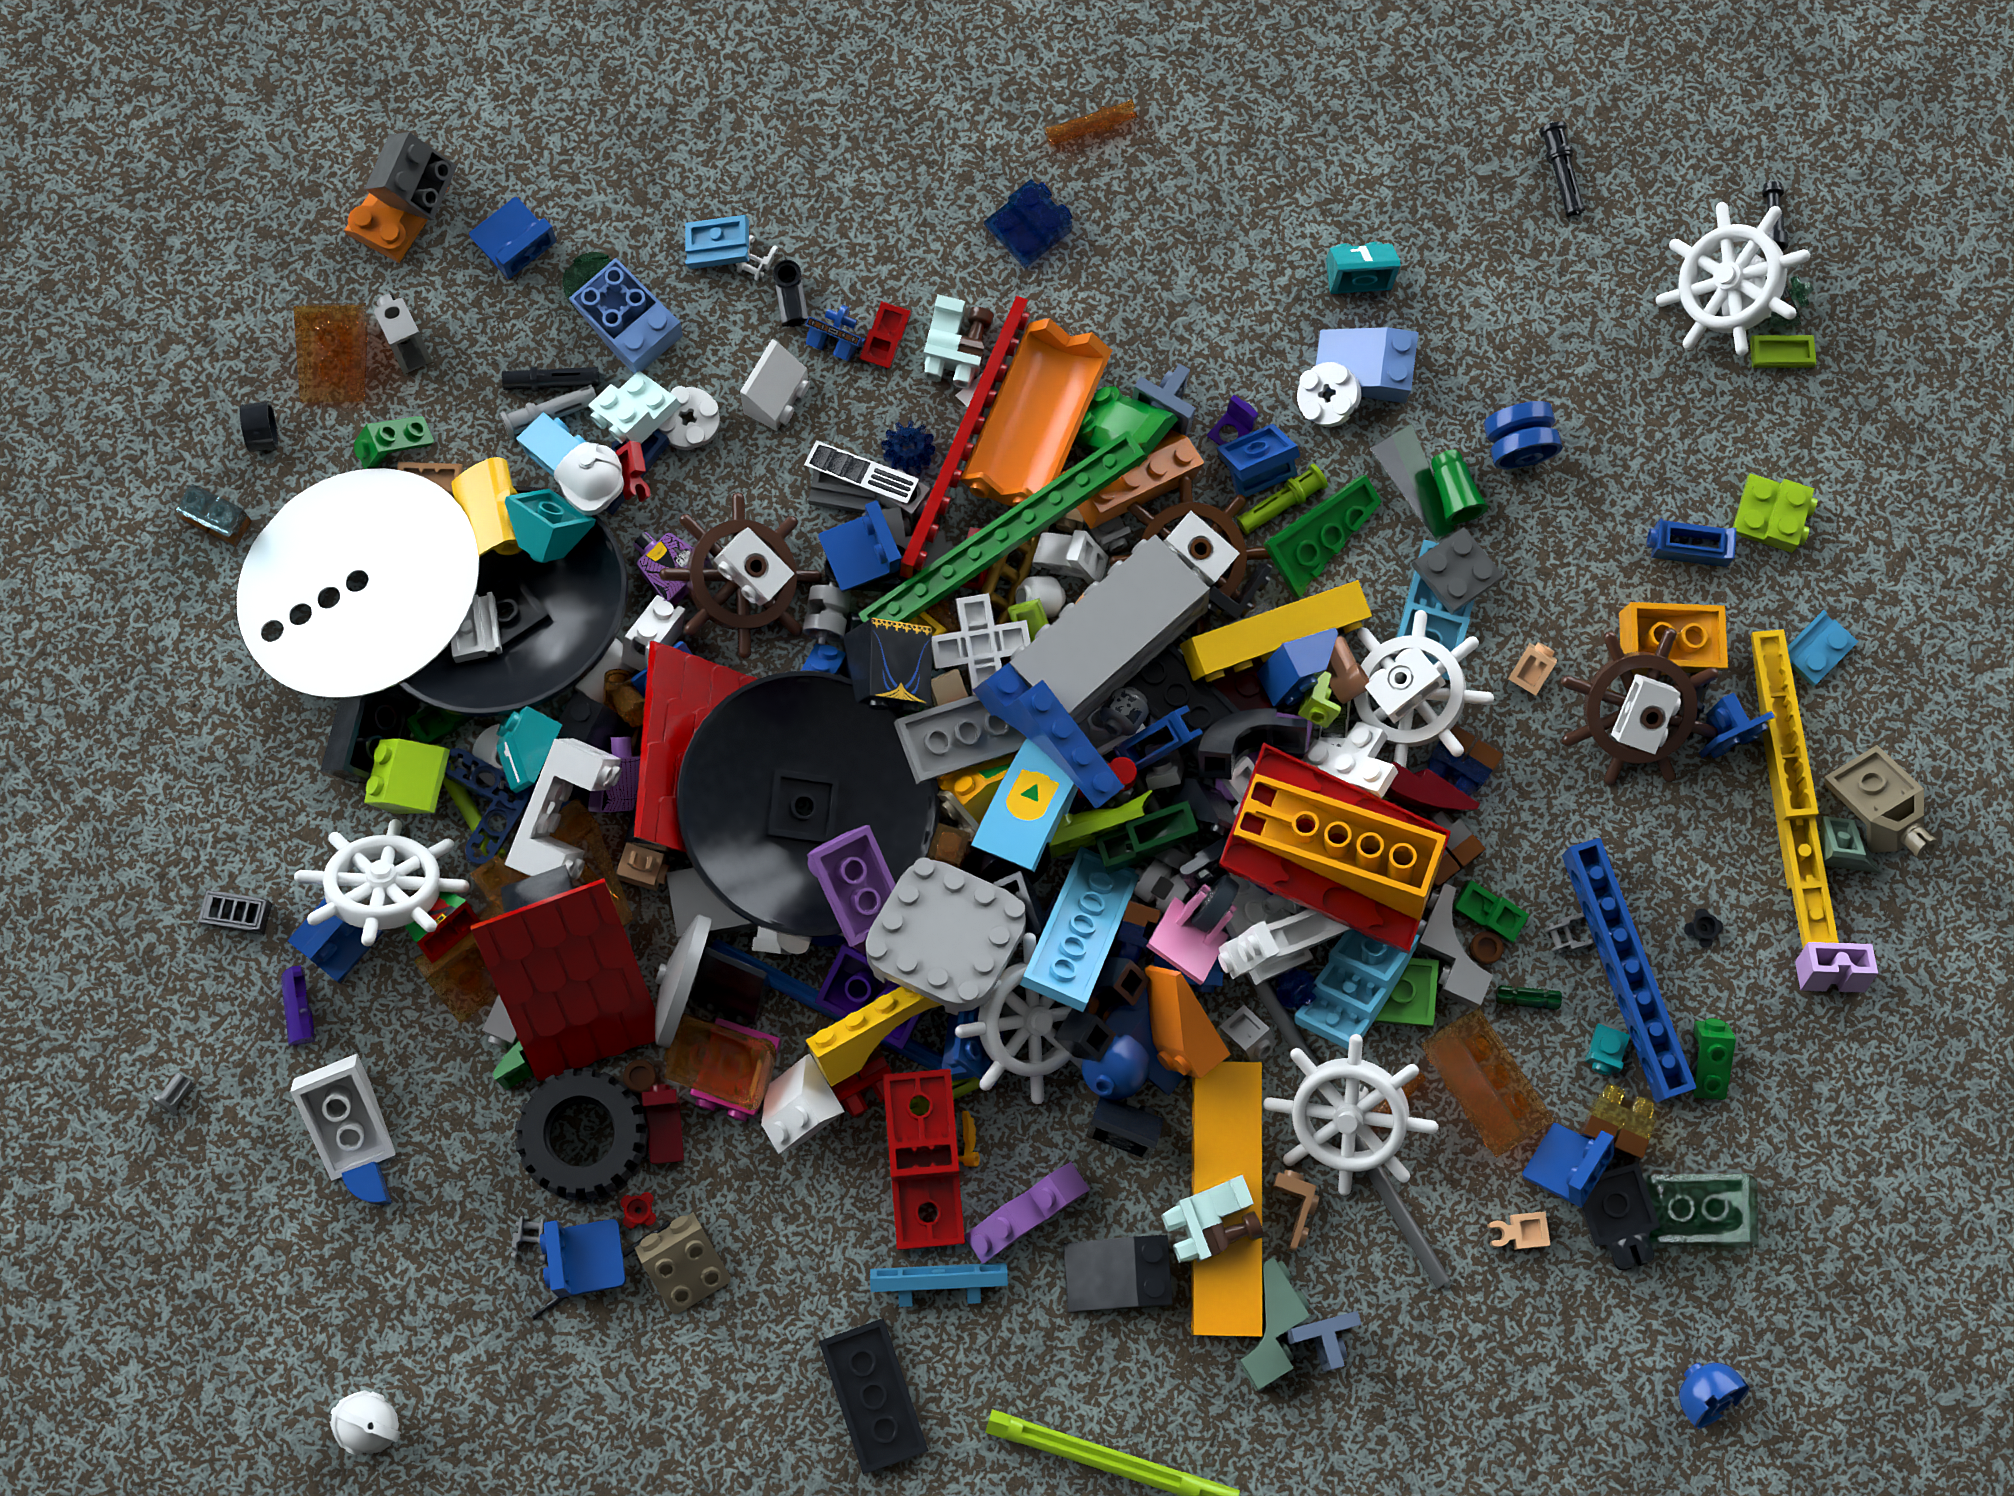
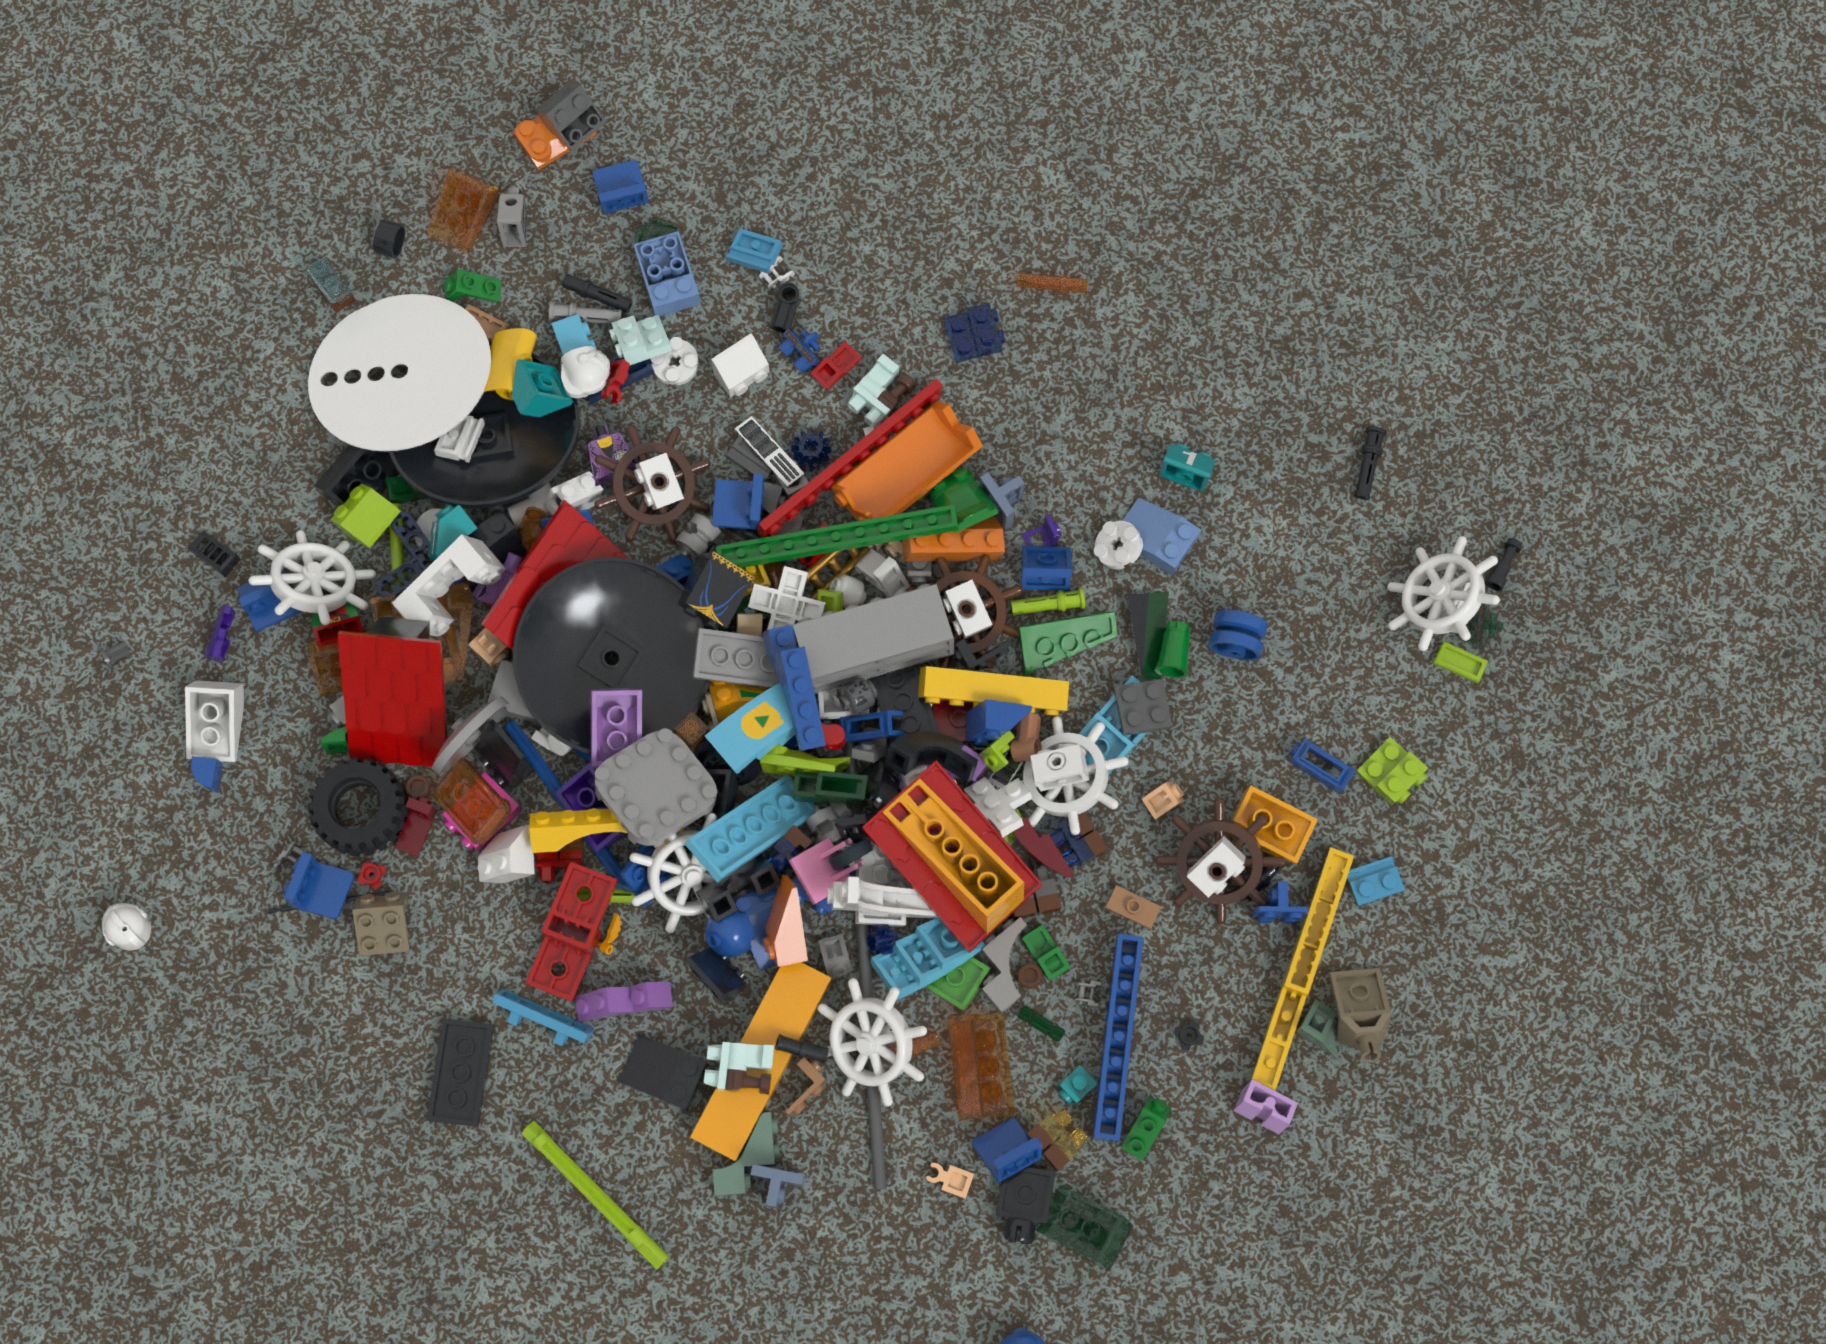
camera: 30 degrees right, 0 degrees up
none -> black pin [775,1034,829,1064]
none -> medium nougat plate [1105,885,1161,930]

